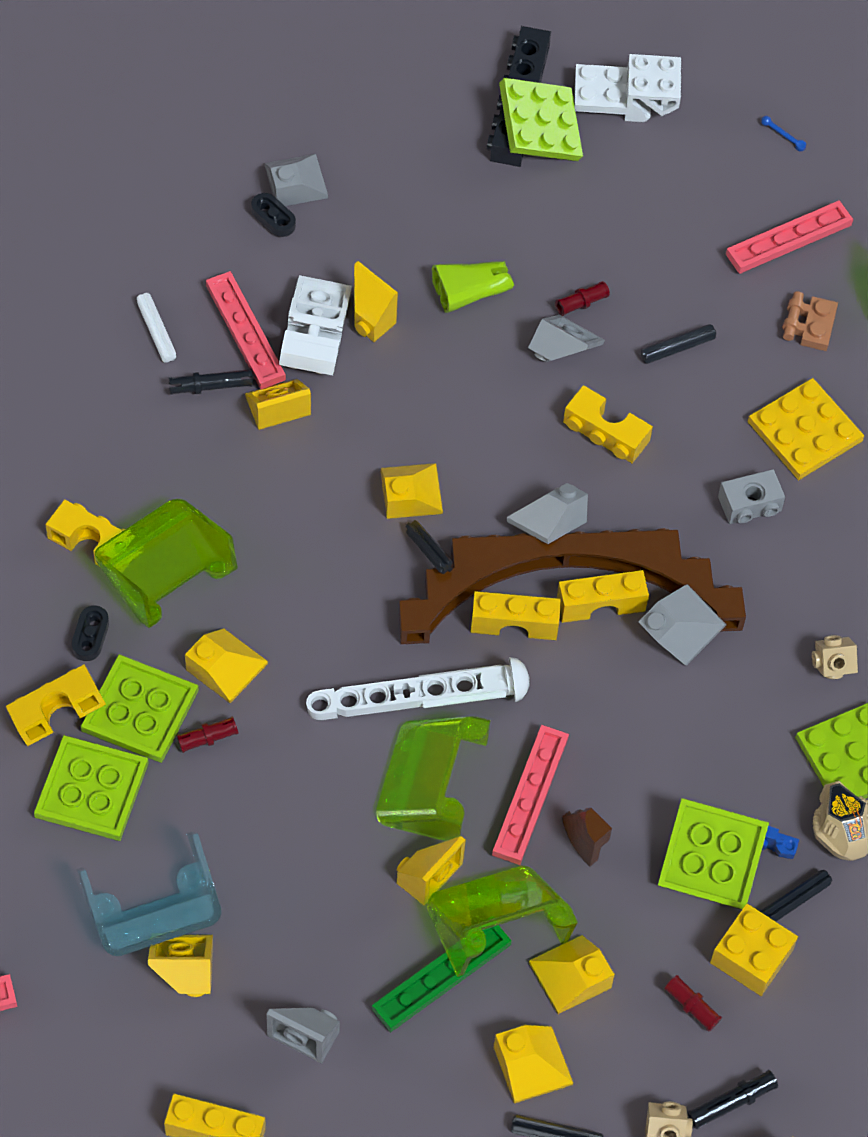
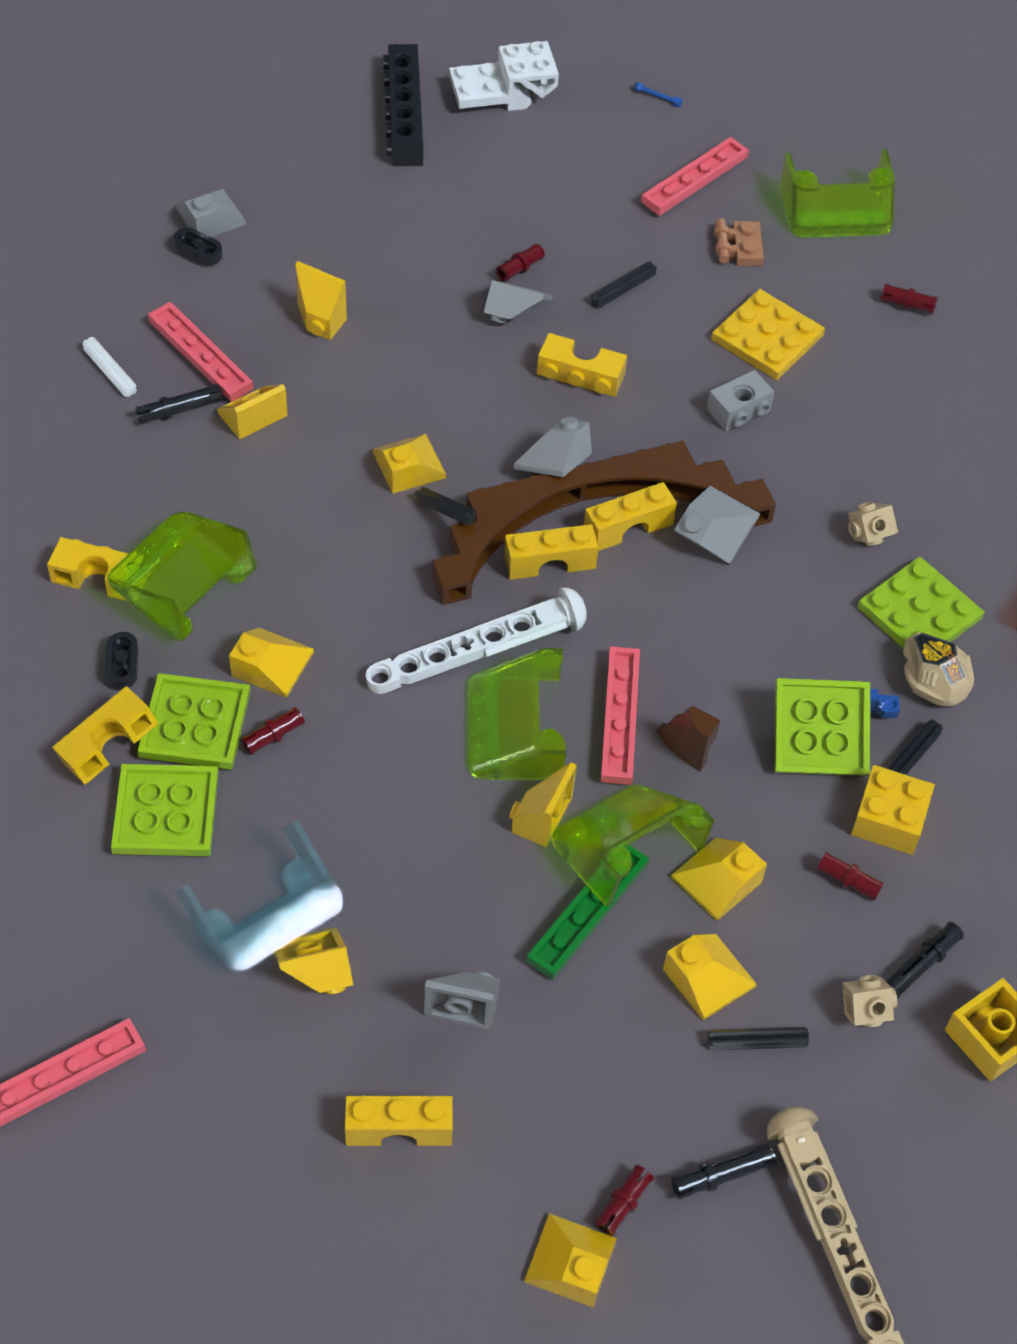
camera: 15 degrees left, 5 degrees down
white piece [279,275,352,376] -> none
lime piece [432,261,514,313] -> none
lime plate [499,78,583,161] -> none

